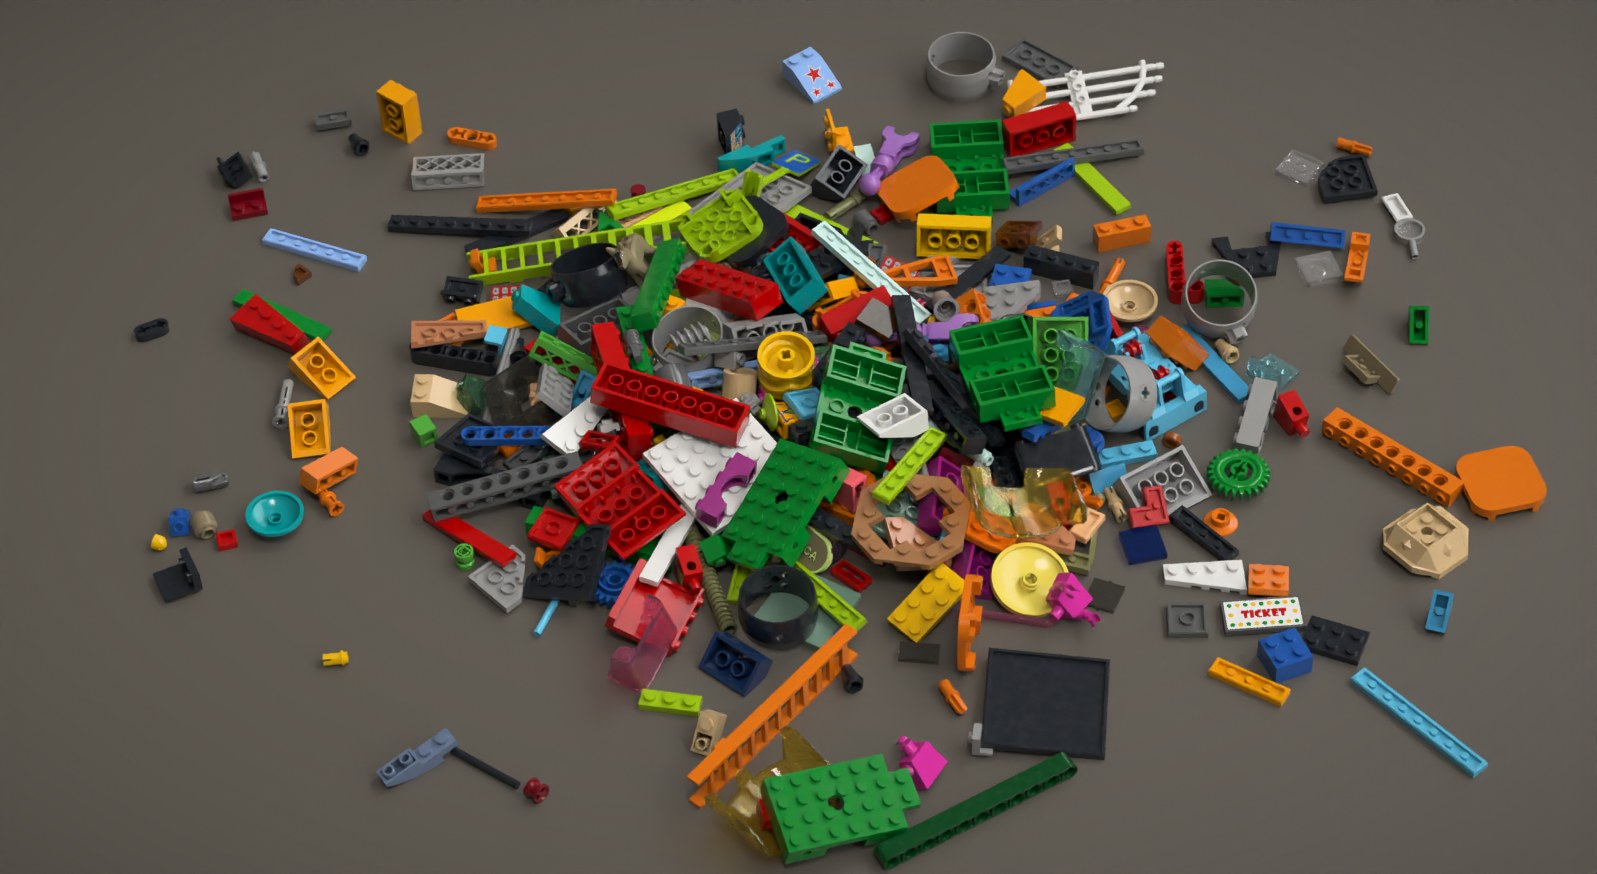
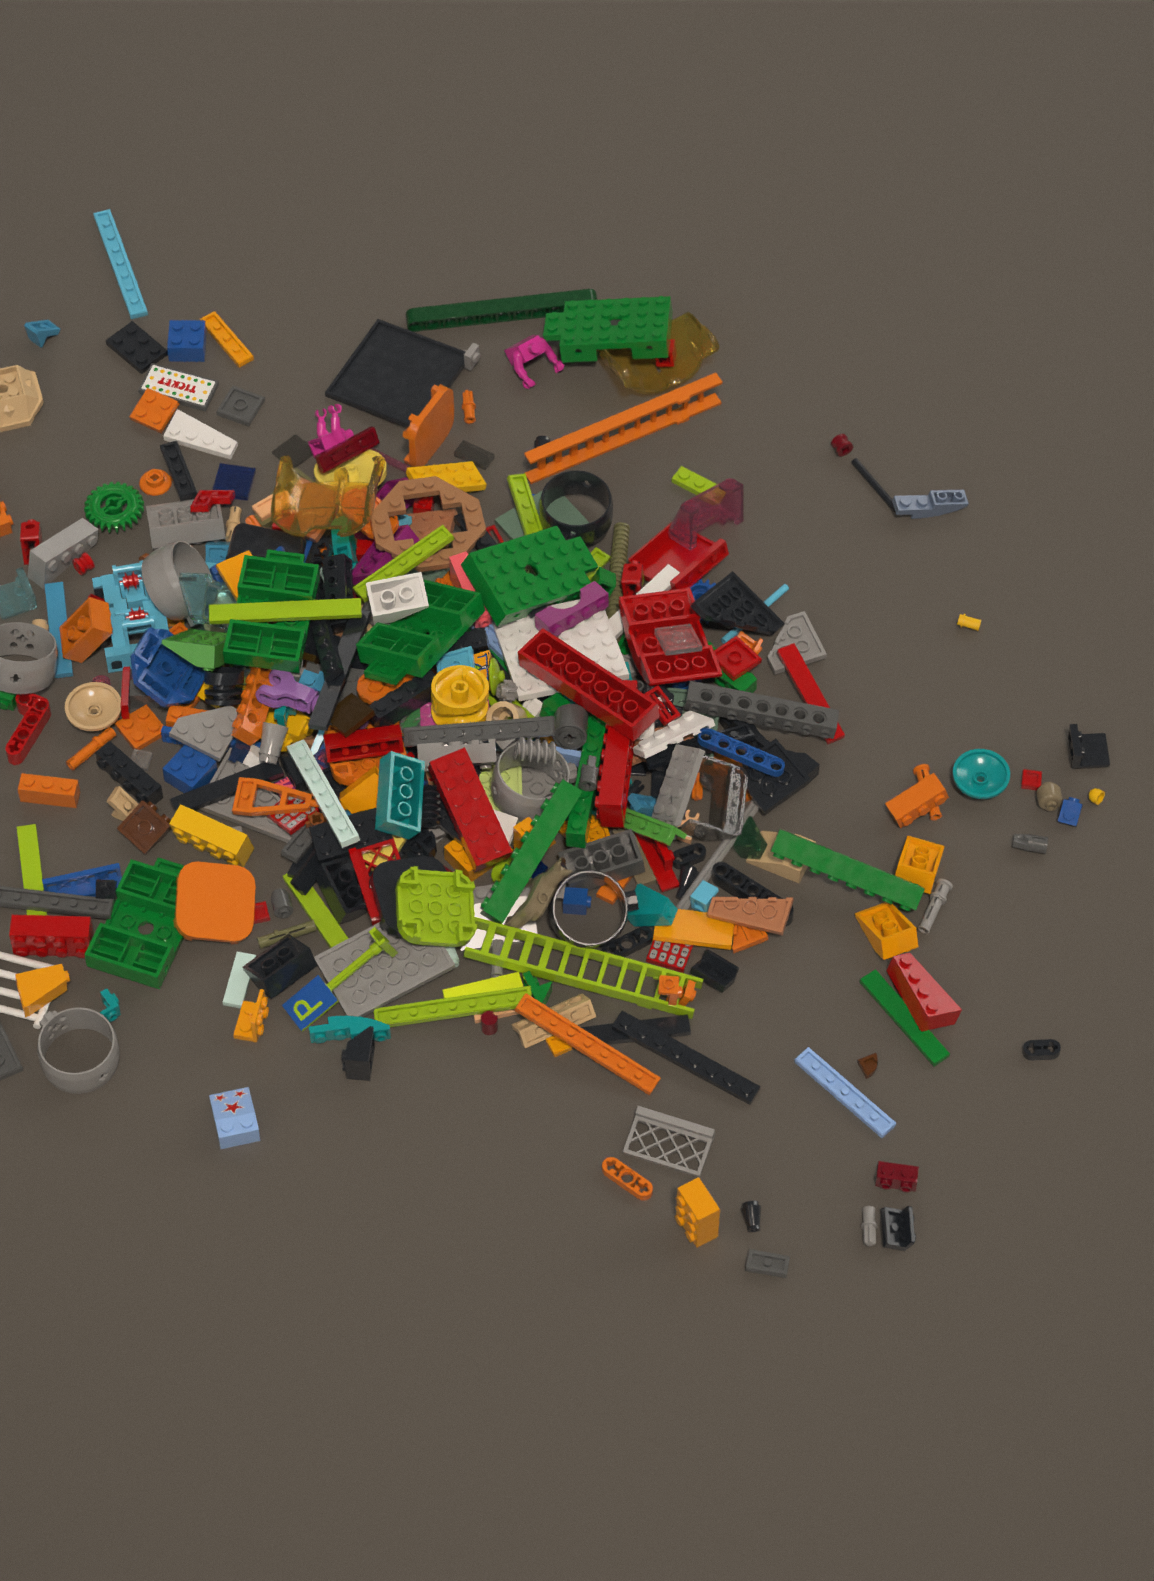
camera: 160 degrees left, 10 degrees up
bright green panel [409,414,438,448] -> none
bright green wheel [454,543,475,571] -> none
tan slope [690,709,727,756] -> none
dark blue slope [698,631,773,696] -> none
medium lavender piece [858,125,920,196] -> none
none -> red wheel [72,552,95,575]
none -> black bracket [96,879,117,899]
none -> teal bracket [100,988,121,1022]
none -> lime tile [209,598,362,624]
none -> dark red tile [315,426,380,473]
none -> clear tile [654,624,703,656]
none -> orange bracket [658,975,682,1005]
none -> green brick [770,828,925,912]

